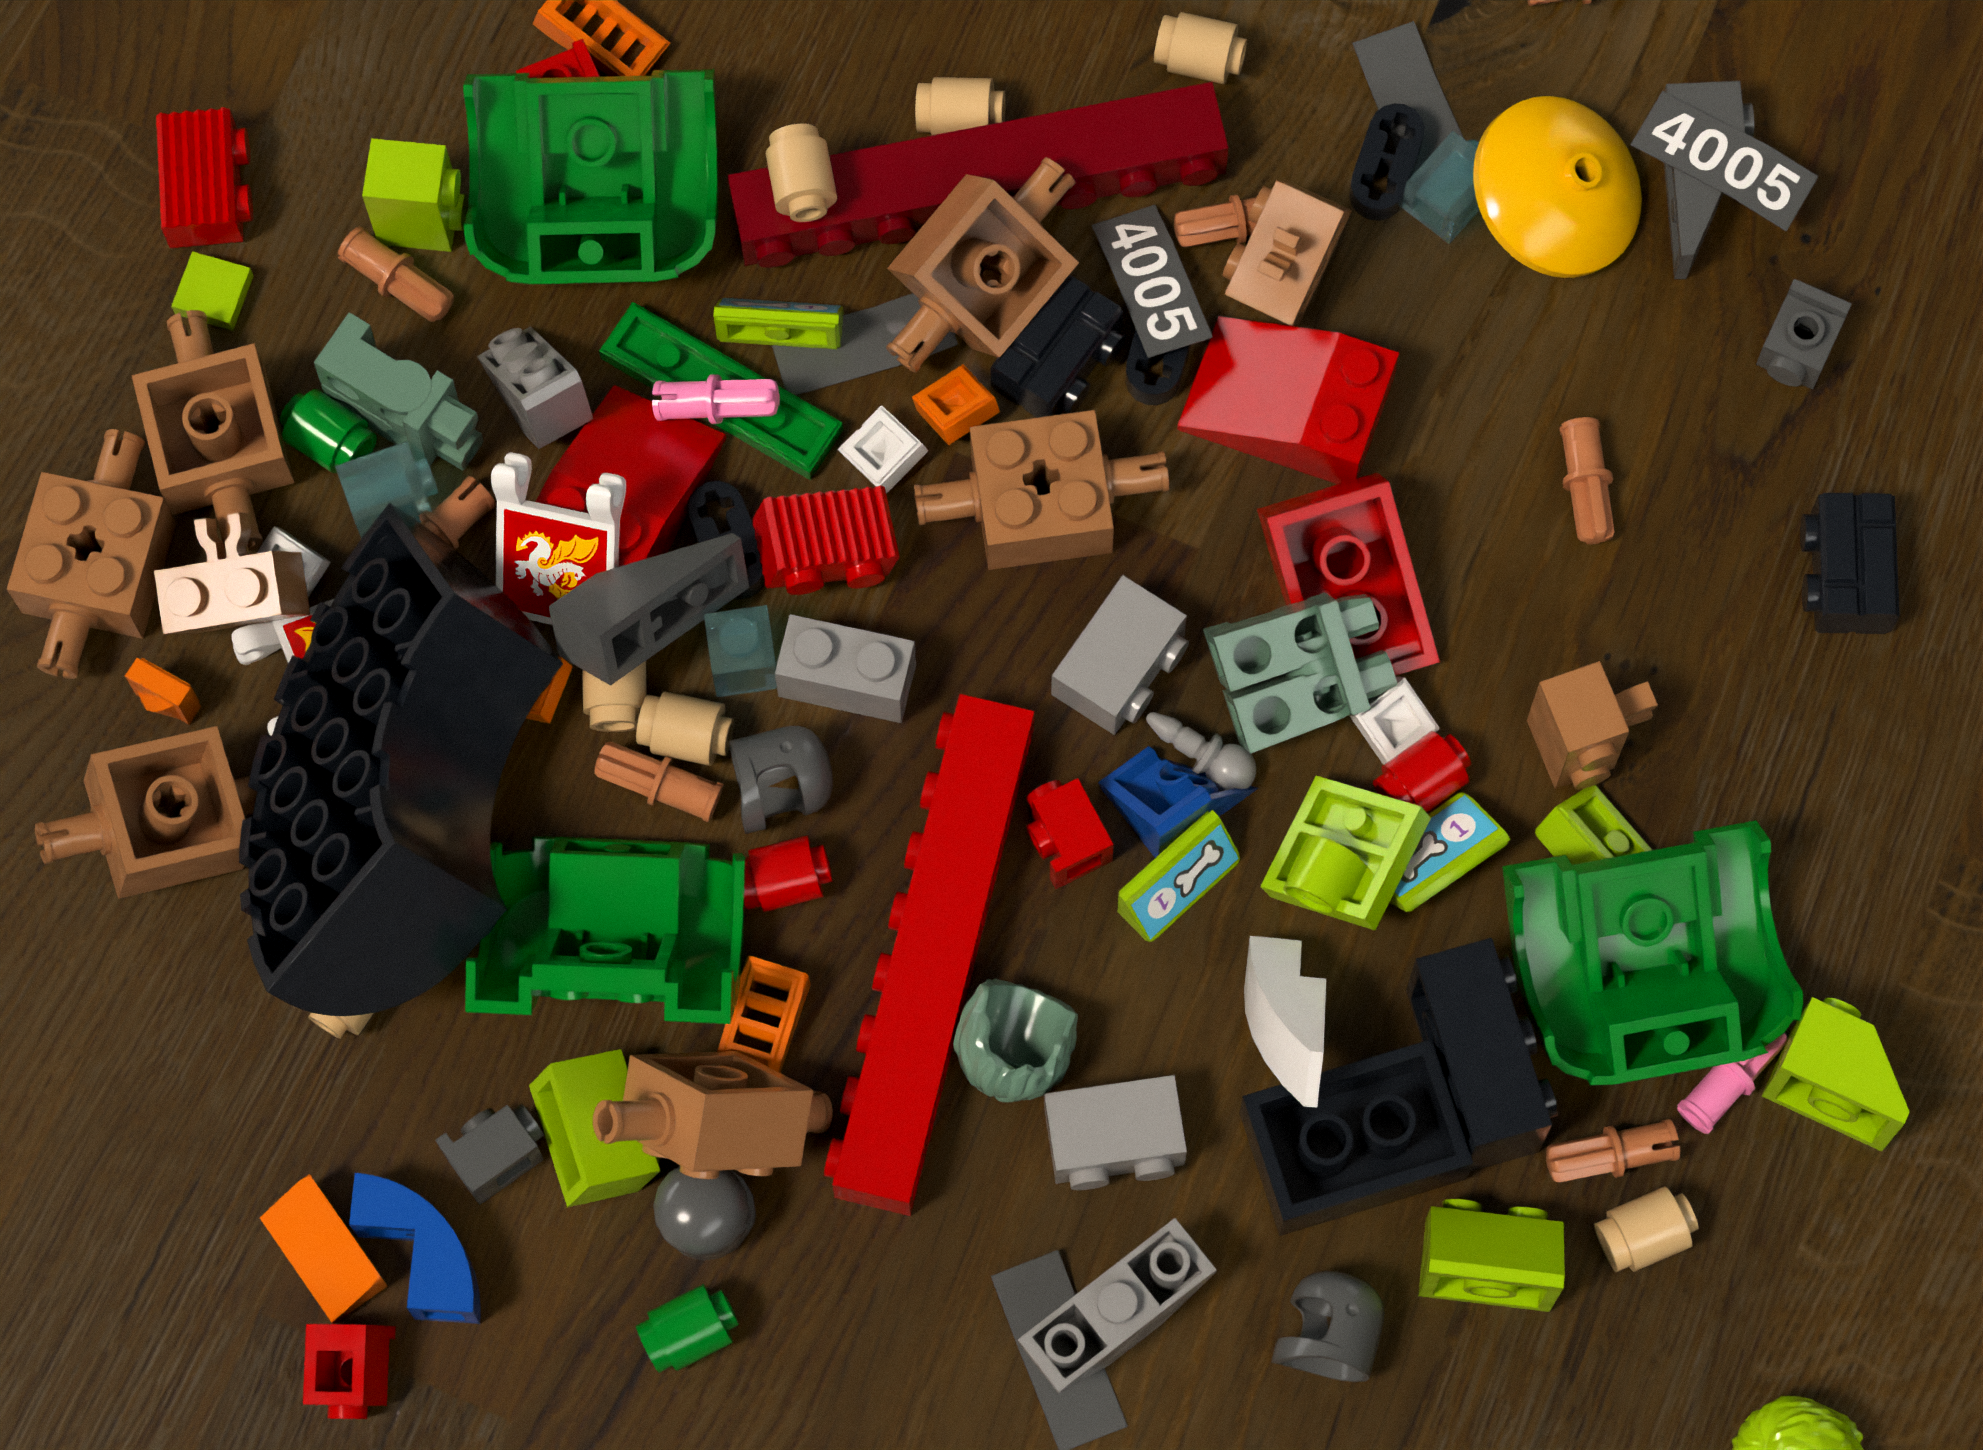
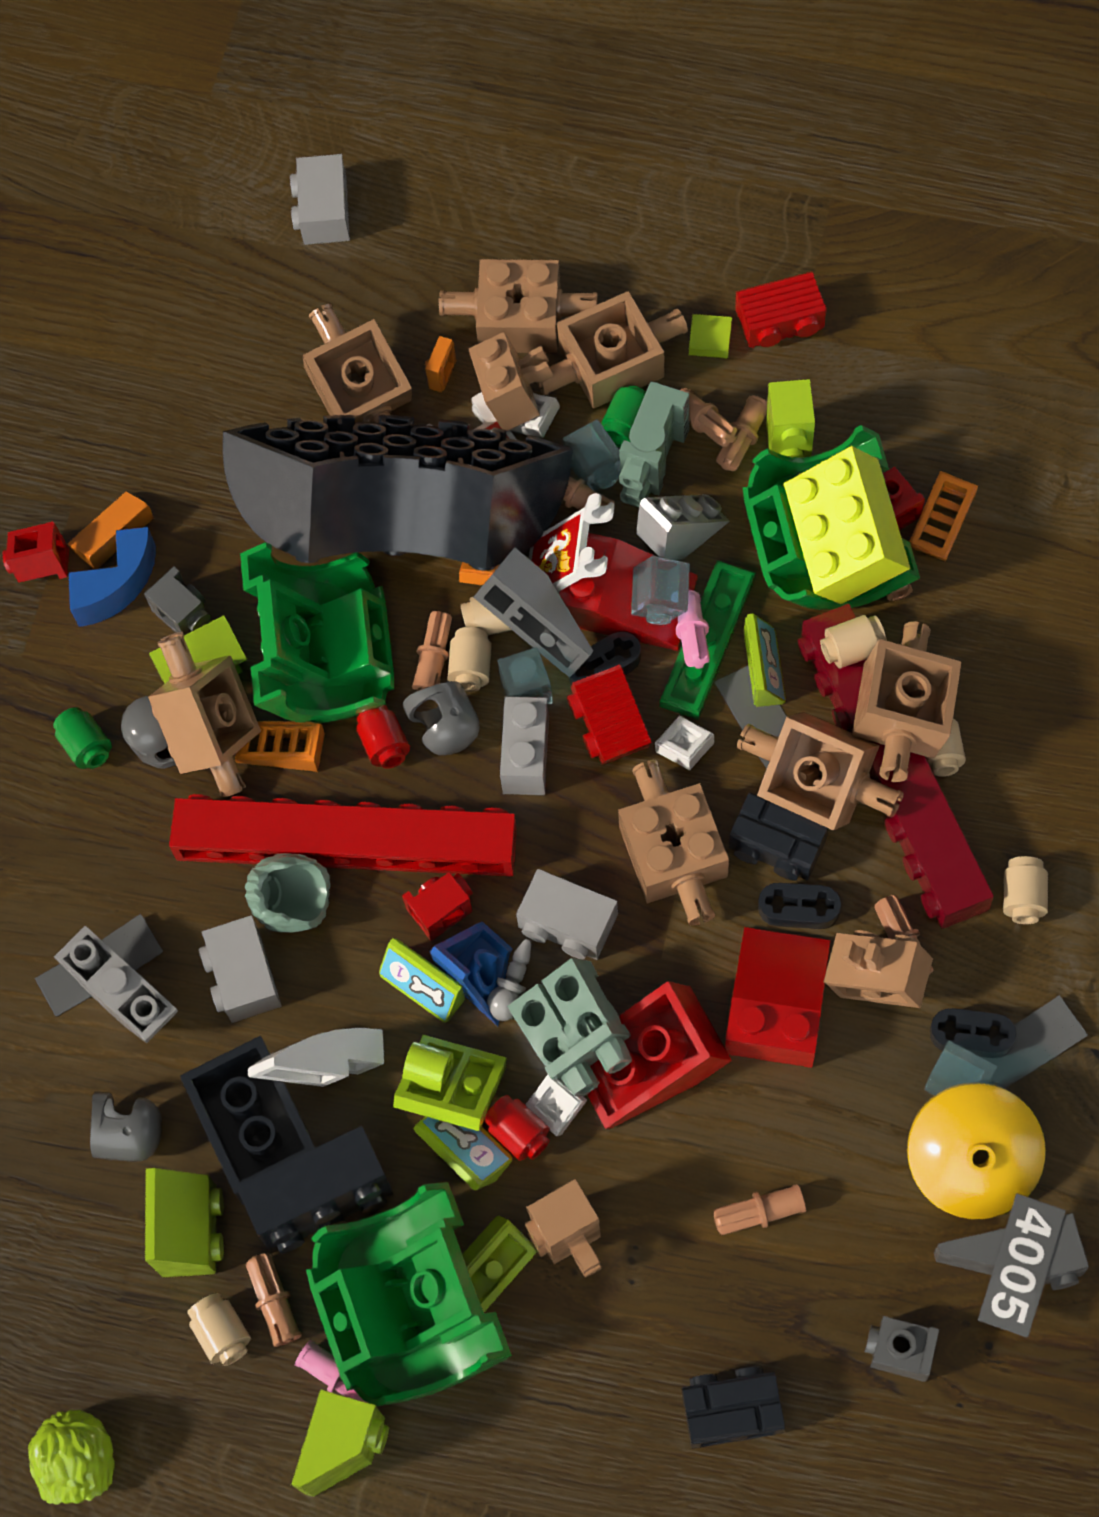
camera: 85 degrees right, 5 degrees down
orange tile [912,364,1000,445] -> none
dark grey sticker [1091,205,1213,358] -> none
none -> clear light blue brick [631,556,690,625]
none -> nougat axle [681,388,737,447]
none -> neon yellow brick [784,446,911,604]
none -> medium nougat brick [852,621,961,782]

